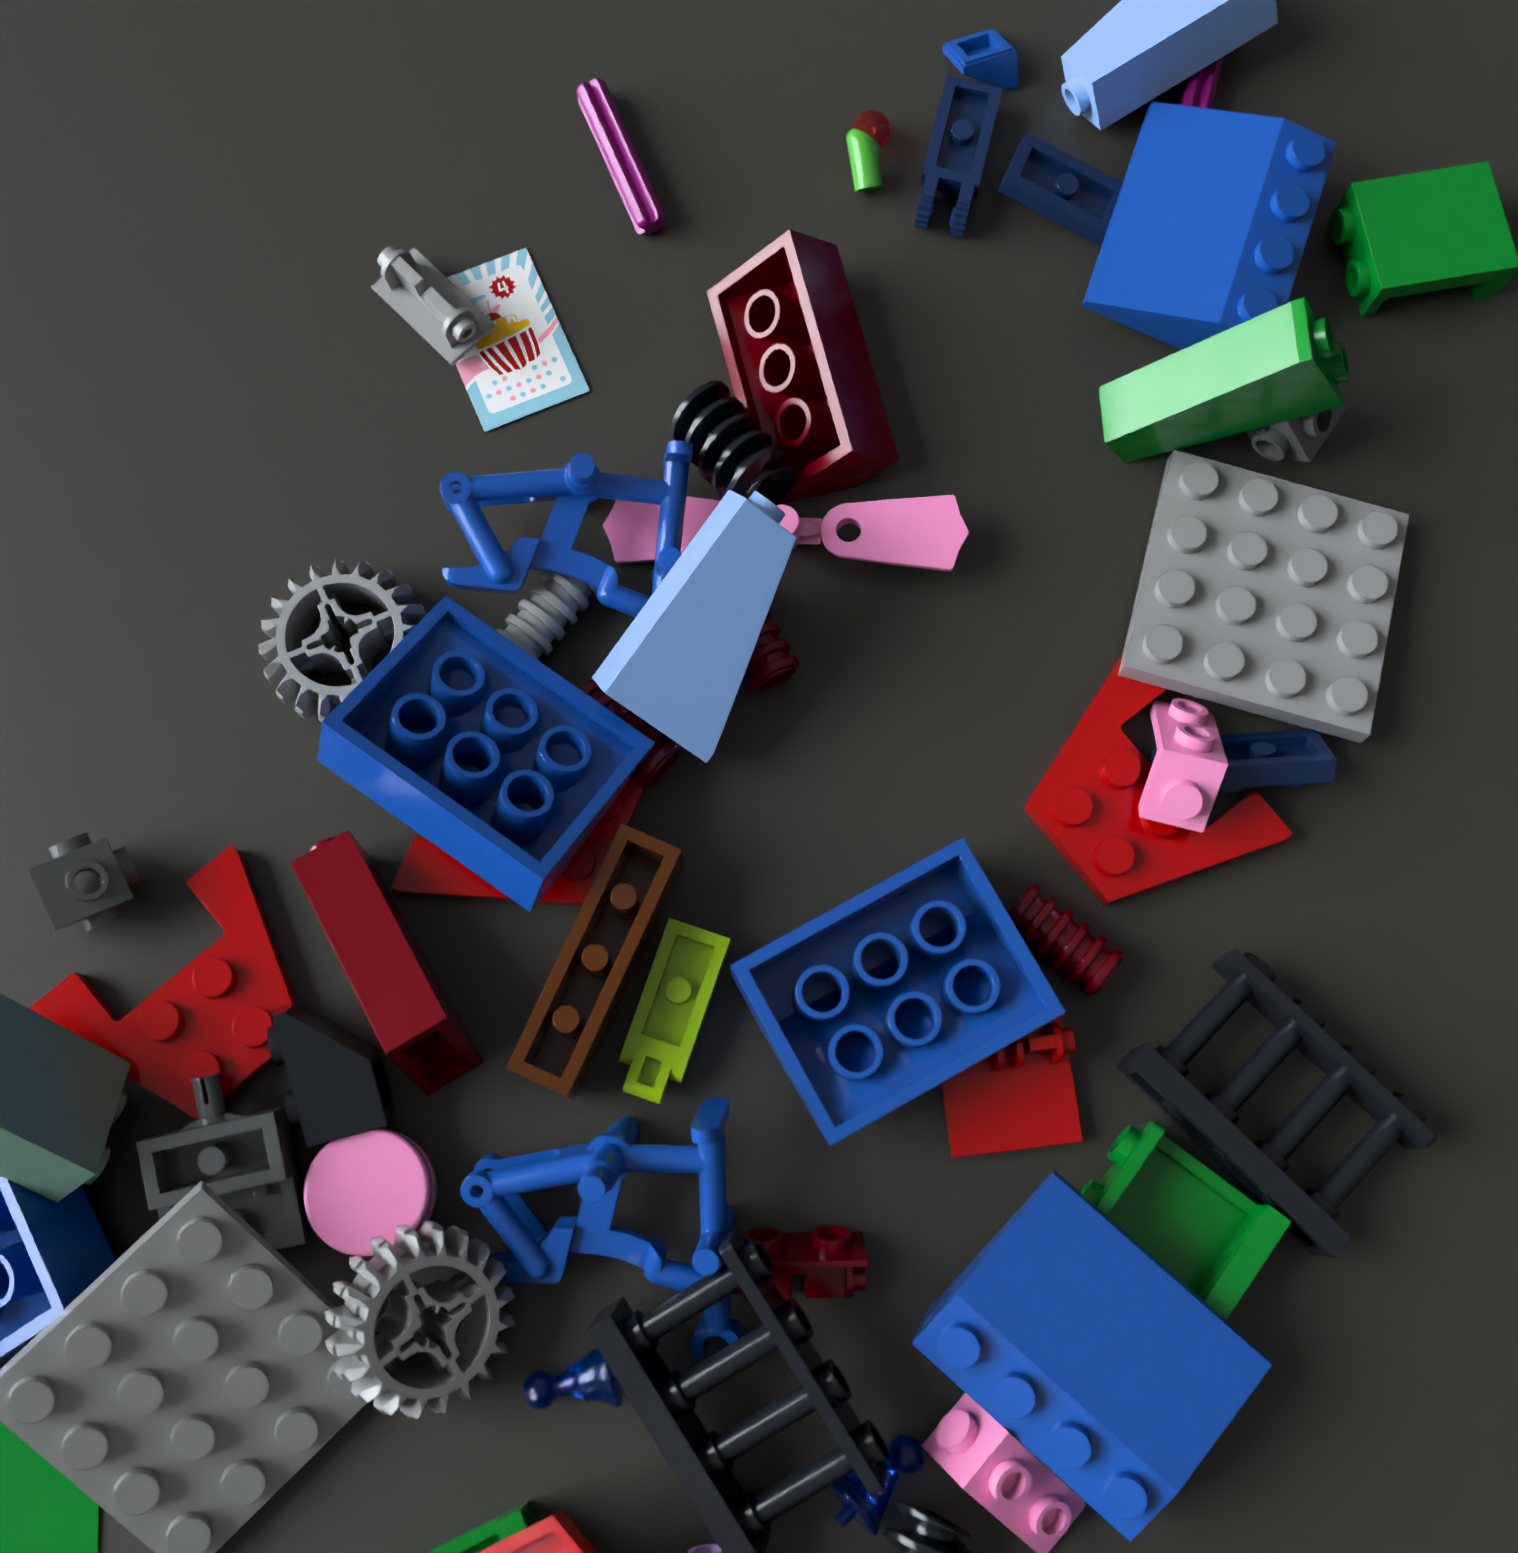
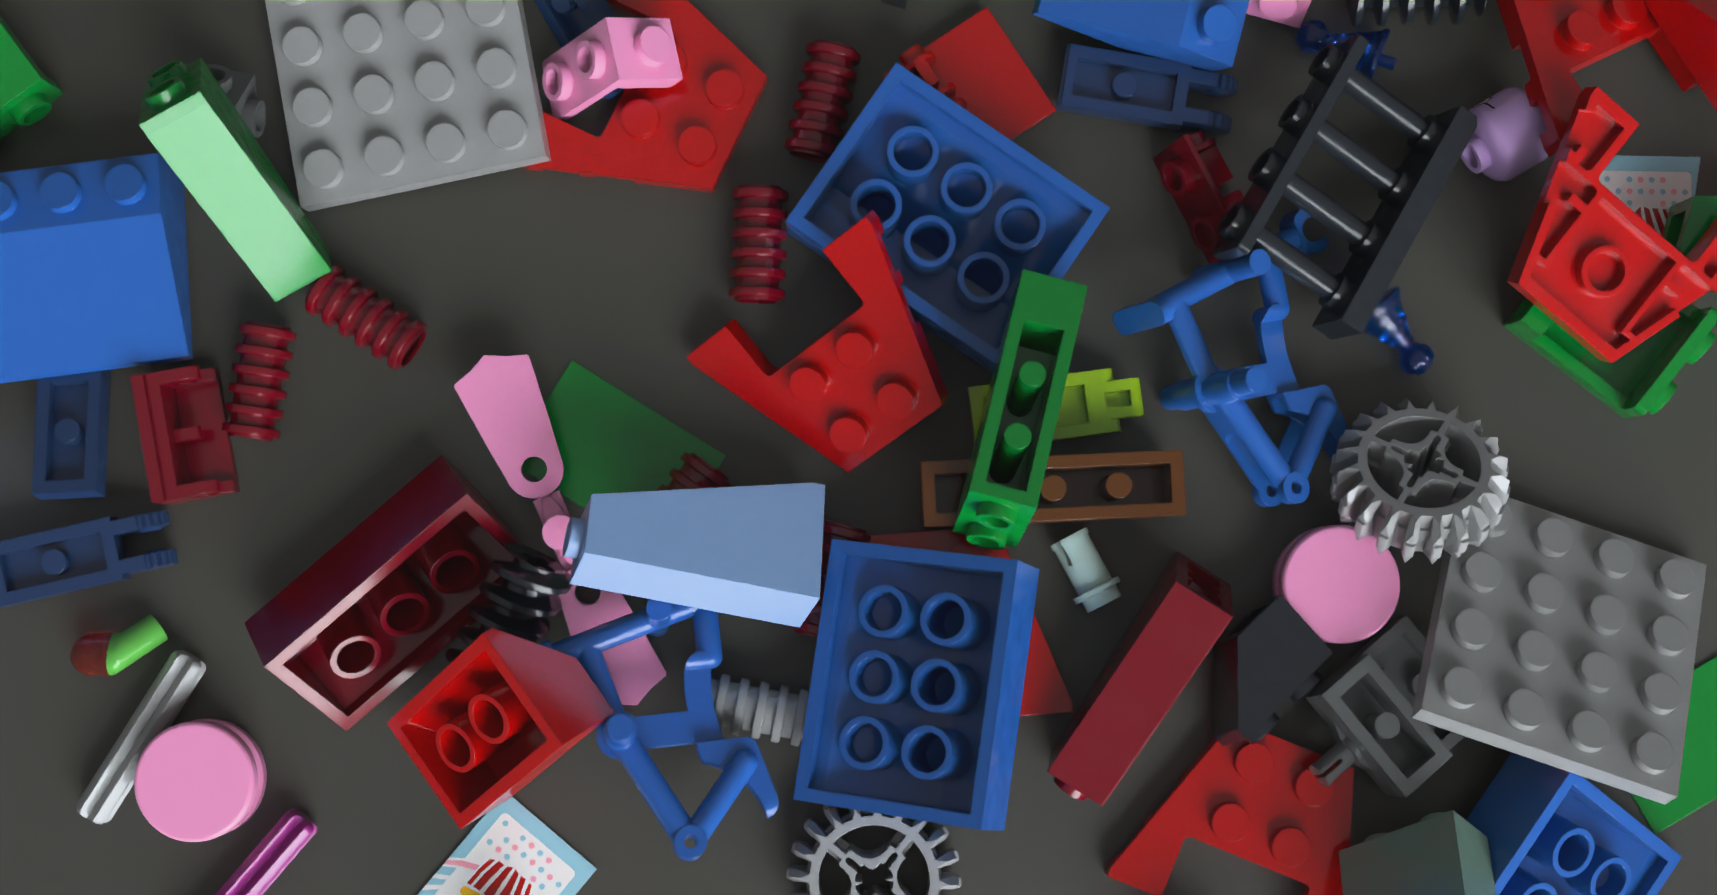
camera: 115 degrees left, 10 degrees up
none -> light grey axle [76,650,206,825]
none -> dark red hinge [130,365,240,505]
none -> bright pink head [134,718,267,842]
none -> dark red piece [222,321,297,442]
none -> dark red piece [305,264,427,370]
none -> red slope [387,628,614,830]
none -> green sticker [522,360,726,509]
none -> red wing [686,210,949,472]
none -> dark red piece [728,184,789,304]
none -> green slope [952,269,1088,550]
none -> light aqua pin [1050,527,1121,613]
none -> dark blue hinge [1055,44,1238,135]

